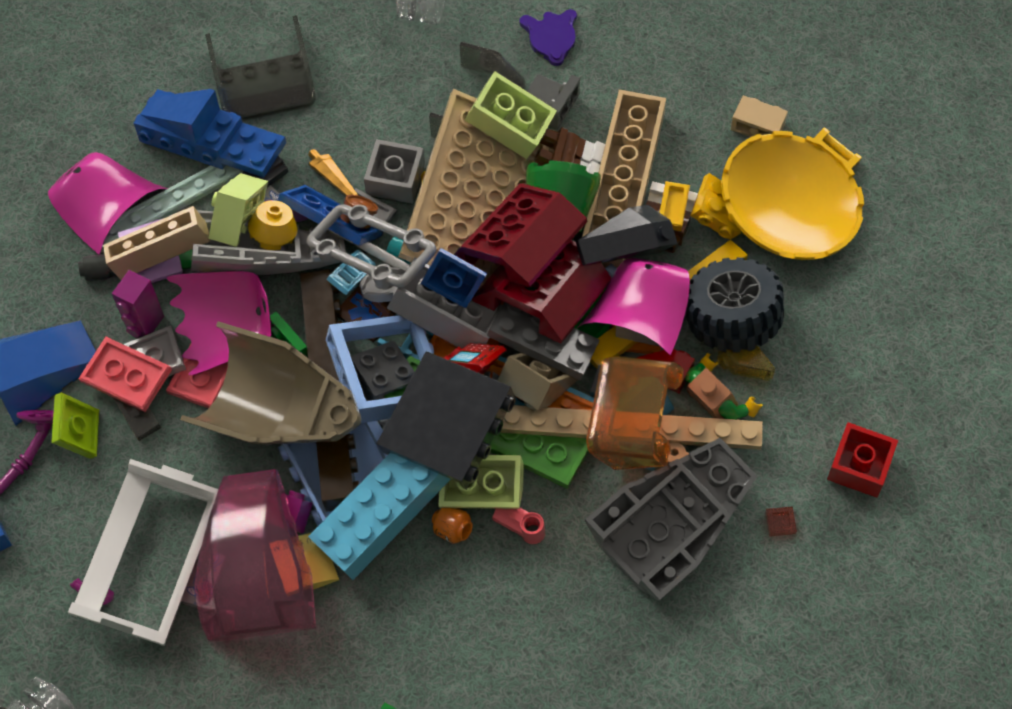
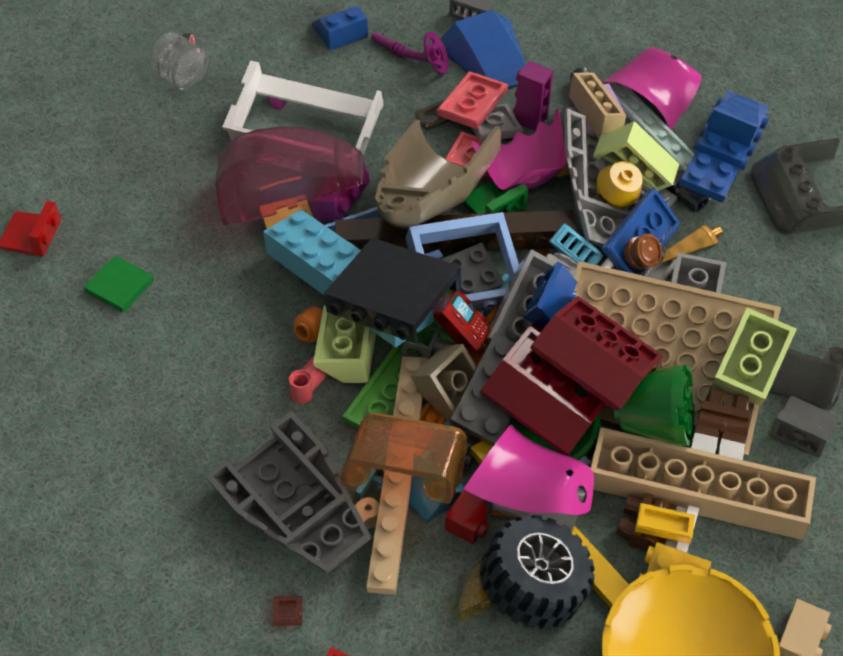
camera: 90 degrees right, 10 degrees down
lime tile [52,392,99,459] -> none
light grey bar [307,204,436,288] -> none
black wedge [576,205,678,266] -> none
torso [685,353,763,420] -> none

